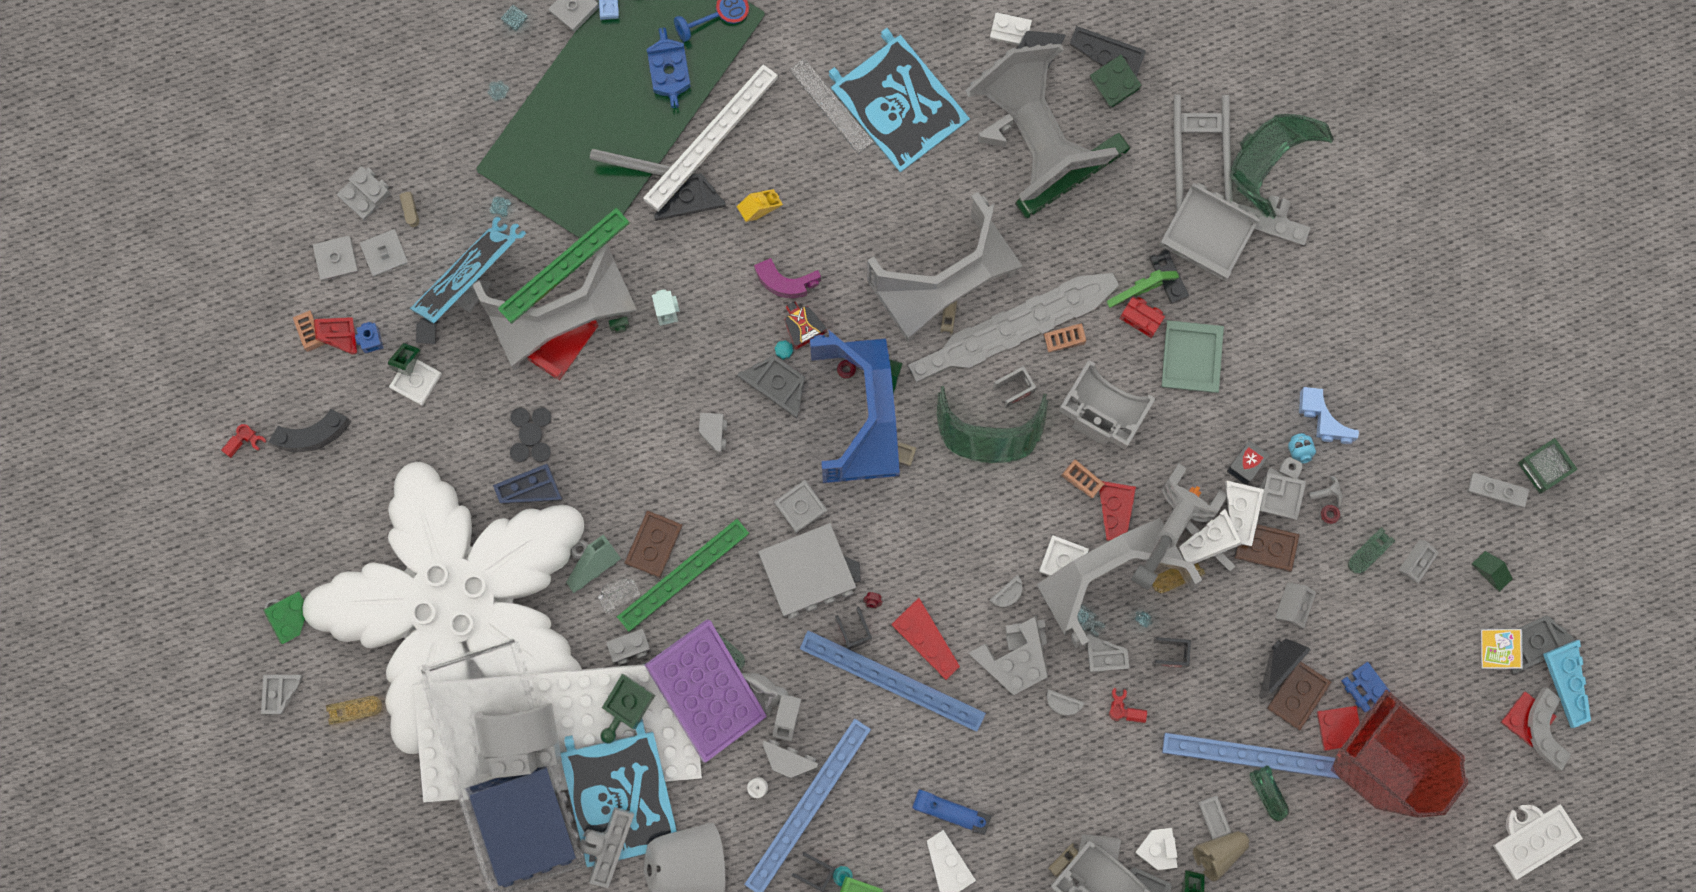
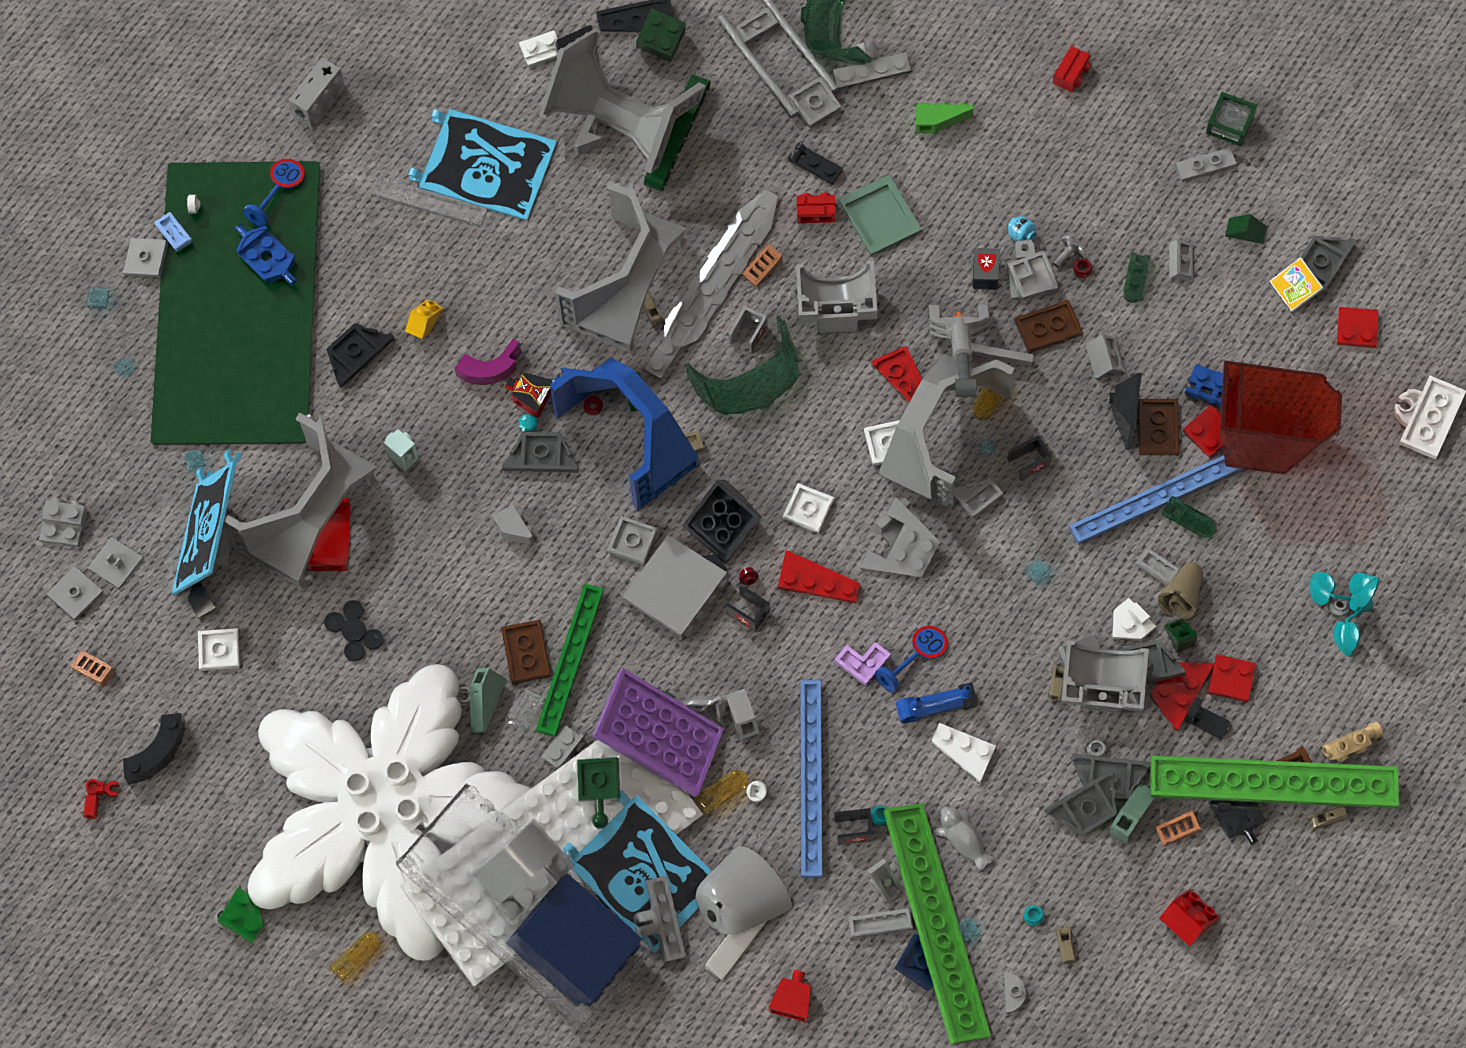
camera: 30 degrees left, 10 degrees down
light grey wing [261,675,303,715] -> none
red wing [313,317,357,355] -> none
blue brick [355,322,384,353] -> none
dark green slope [388,343,421,377] -> none
dark tan bar [399,192,419,227] -> none
dark blue wedge [493,464,563,504] -> none
green plate [498,208,630,324] -> none
light grey axle [590,149,671,176] -> none
dark green plate [608,317,630,333] -> none
white plate [644,65,778,212] -> none
light grey slope [763,739,819,779] -> none
medium blue plate [800,631,986,732] -> none
light grey plate [989,575,1023,607] -> none
light grey plate [1047,689,1085,716] -> none
nougat slope [1061,460,1104,498] -> none
bright green wing [1107,270,1179,308] -> none
red bar [1109,688,1147,723] -> none
light grey panel [1159,183,1260,281] -> none
white wing [1179,509,1241,564] -> none
white wing [1225,481,1264,546] -> none
light blue arch [1299,387,1359,444] -> none
light grey plate [1528,687,1571,770] -> none
medium azure wing [1543,640,1591,728] -> none
none -> black slope [682,480,762,564]
none -> clear yellow plate [694,770,748,816]
none -> white tile [782,483,834,533]
none -> lavender plate [834,642,891,686]
none -> blue piece [875,626,948,693]
none -> bright green slope [916,103,973,133]
none -> clear light blue plate [1024,558,1052,586]
none -> red brick [1053,46,1092,92]

